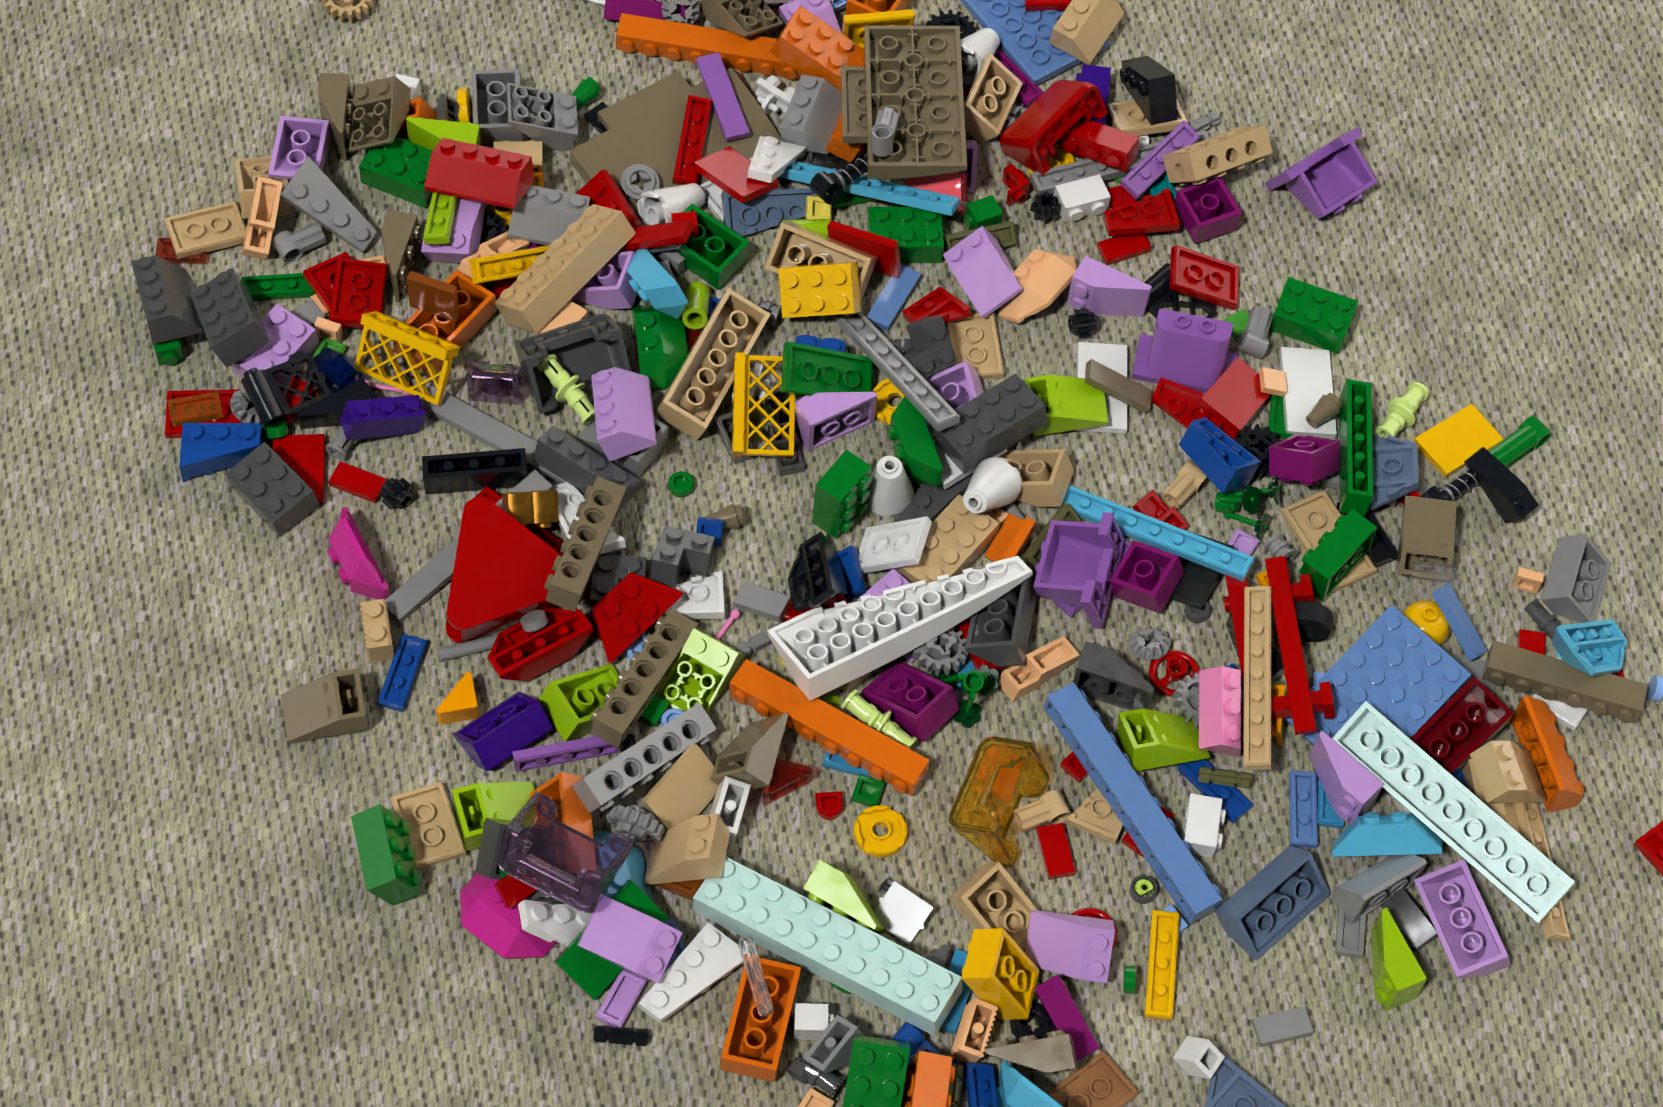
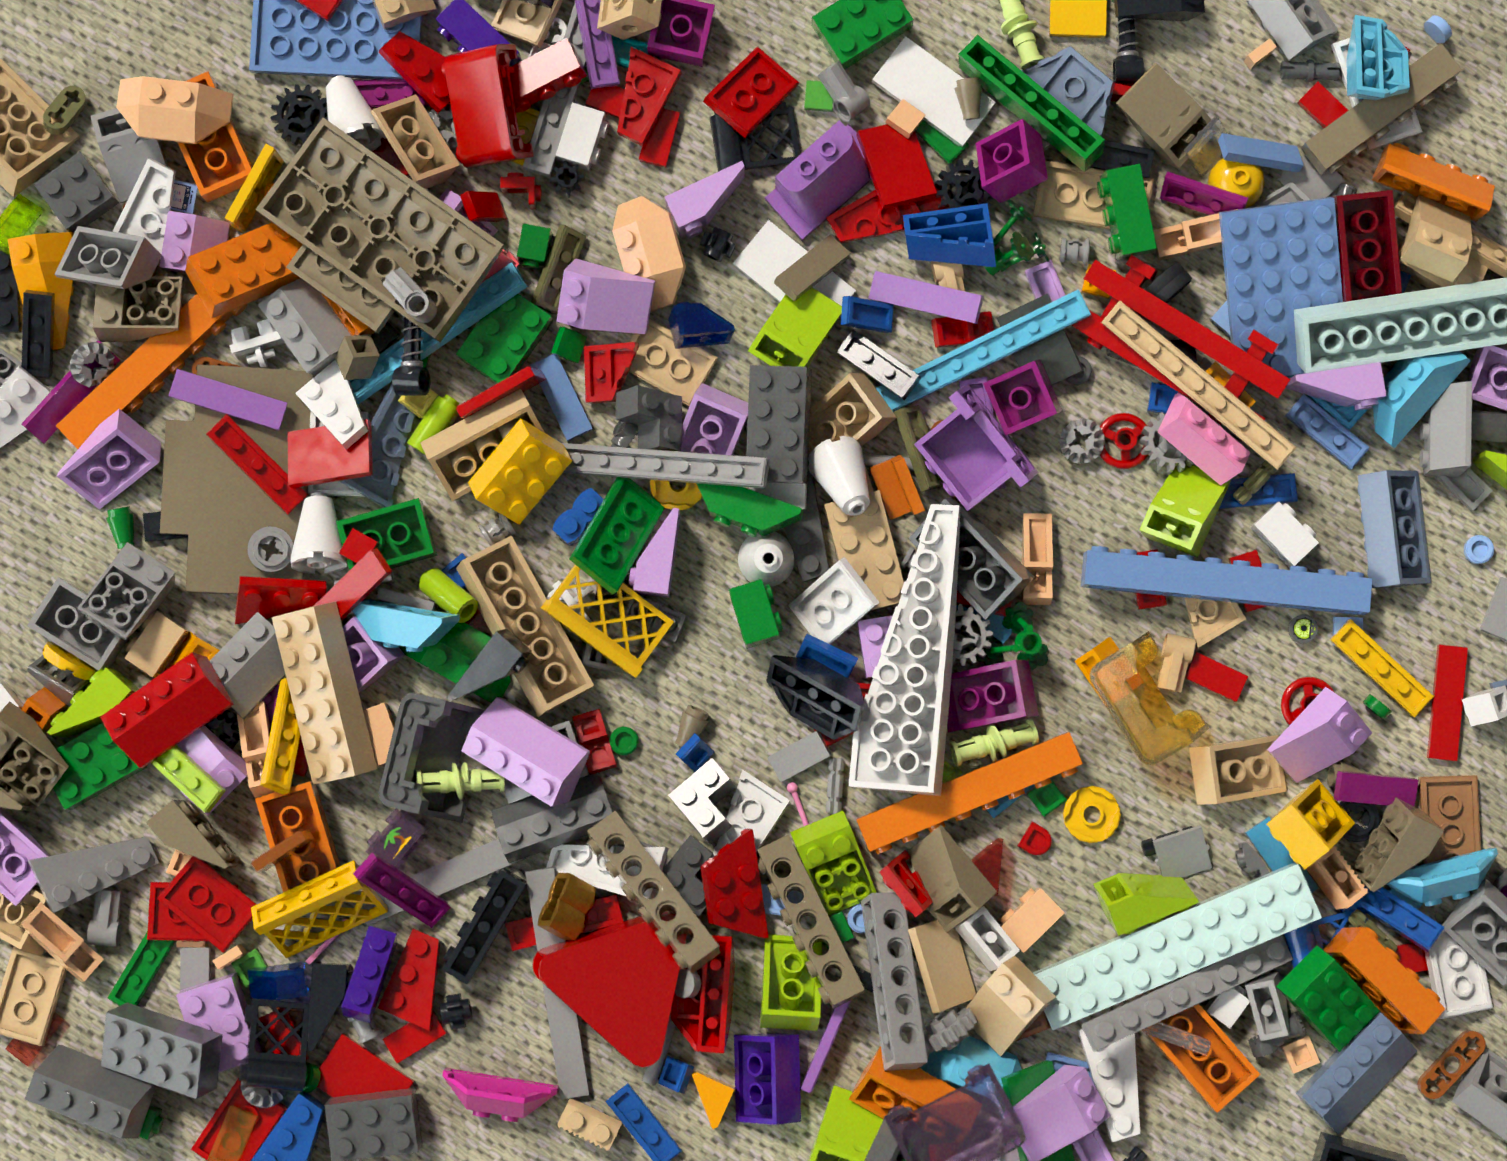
camera: 45 degrees left, 25 degrees up
flat silver slope [1073,641,1154,711] -> none
none -> lavender slope [57,409,161,510]
none -> dark tan brick [335,334,380,380]
none -> magenta tile [353,852,451,928]
none -> red wing [378,31,450,113]
none -> red wing [378,929,441,1031]
none -> slope [446,629,532,701]
none -> red tile [460,191,507,222]
none -> green tile [551,326,587,363]
none -> red slope [572,709,617,775]
none -> blue tile [658,1056,694,1094]
none -> clear blue slope [668,302,735,349]
none -> plate [836,329,921,401]
none -> blue tile [841,296,894,333]
none -> tile [869,271,984,324]
none -> red wing [879,849,933,917]
none -> light nougat brick [998,887,1065,953]
none -> light grey plate [1081,935,1293,1052]
none -> light nougat slope [1153,209,1238,261]
none -> magenta tile [1159,171,1248,215]
none -> red tile [1427,644,1468,761]
none -> light blue tile [1464,535,1494,564]

